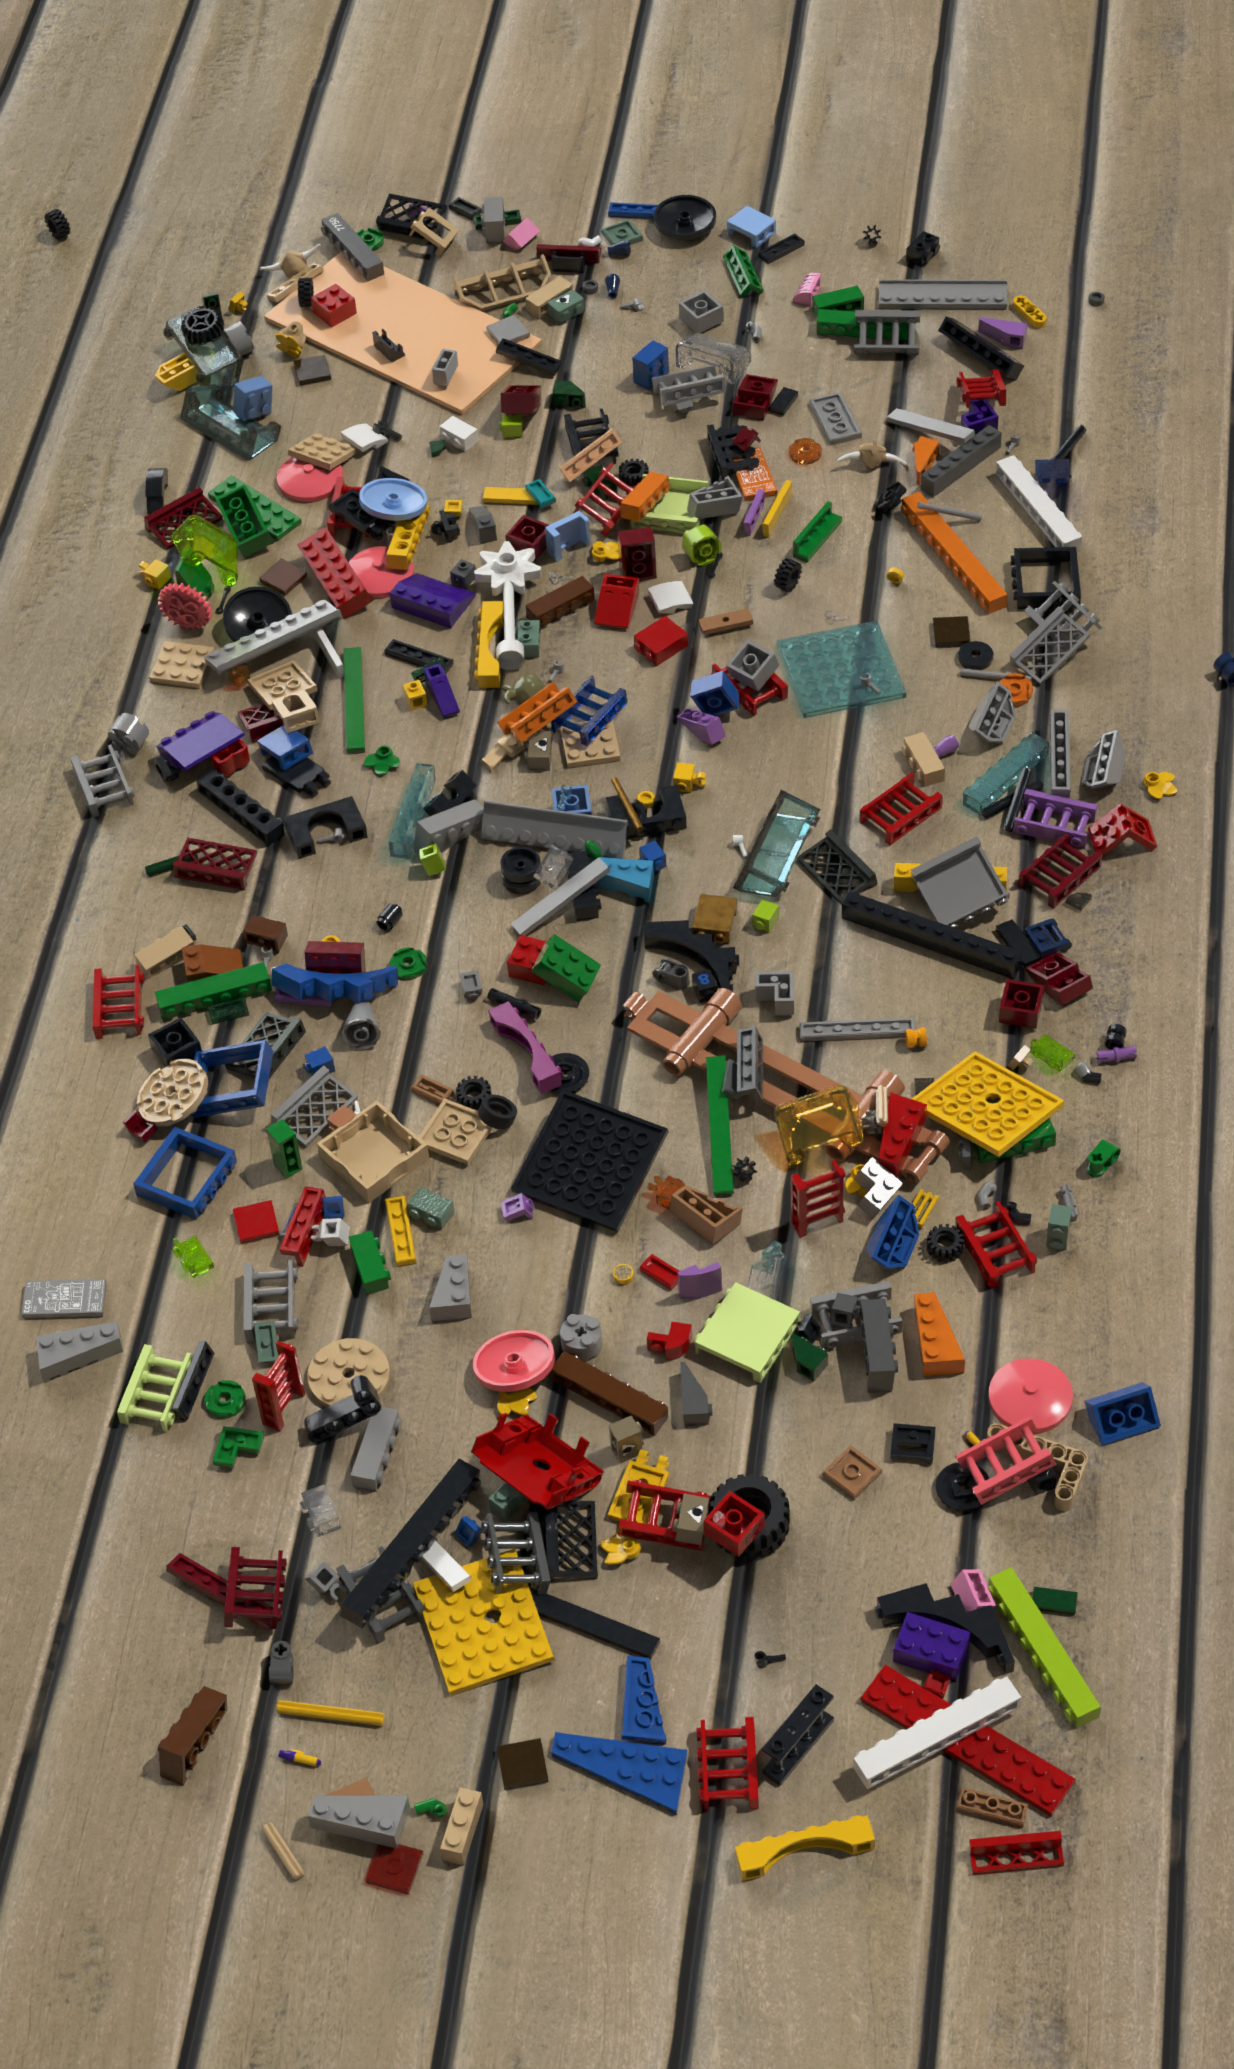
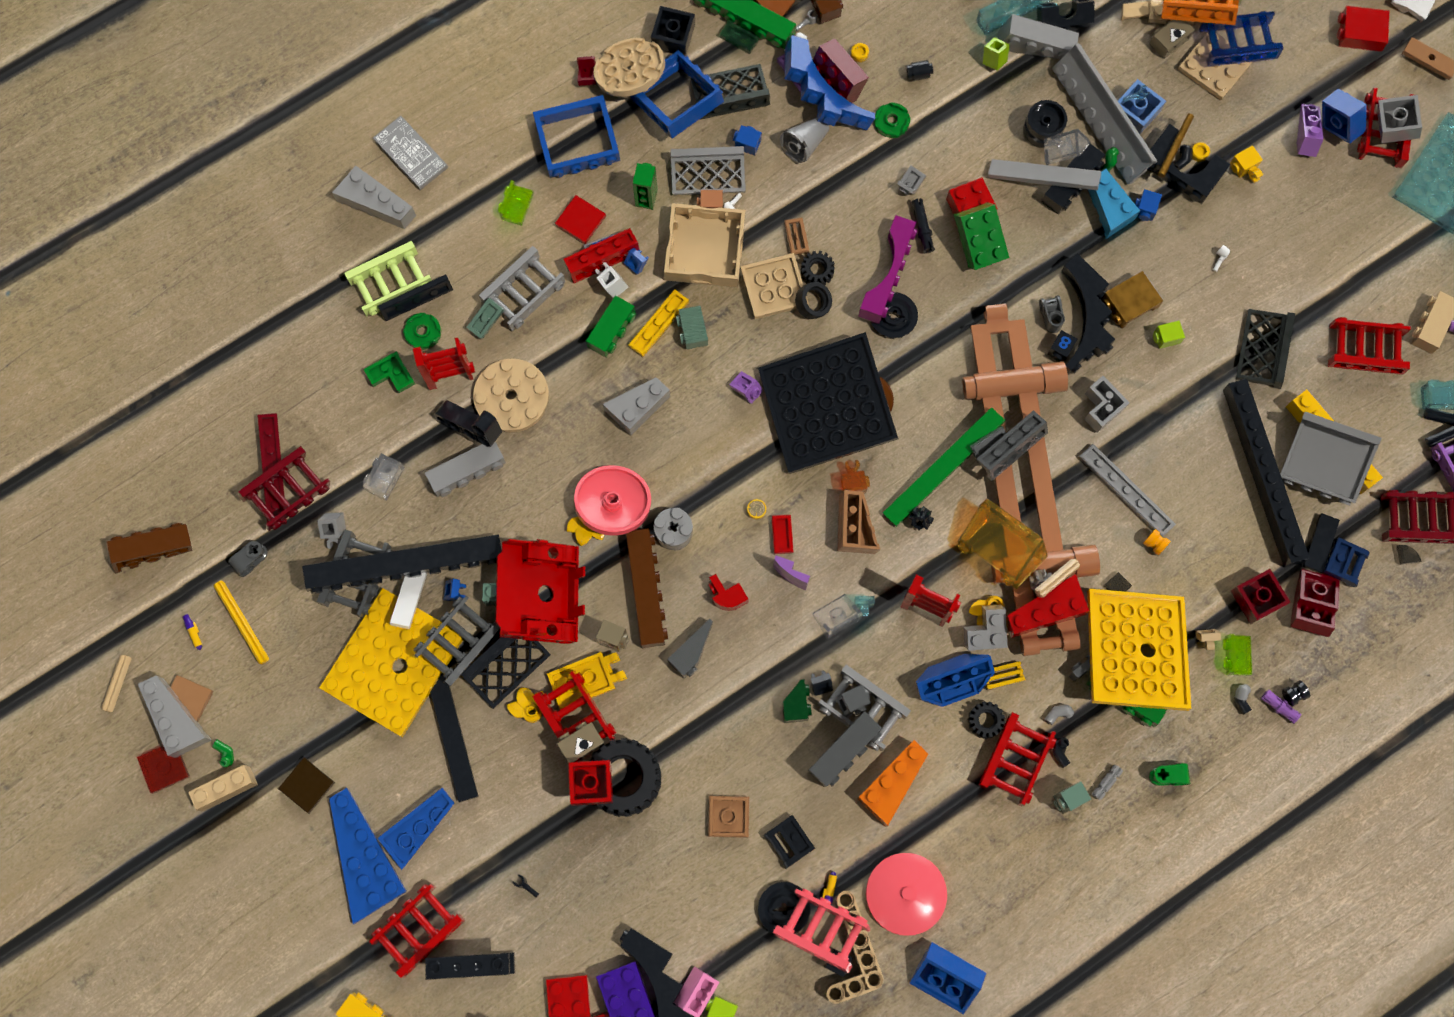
camera: 45 degrees right, 25 degrees up
yellowish green panel [694,1282,800,1383] -> none
clear light blue windscreen [733,790,820,898] -> none

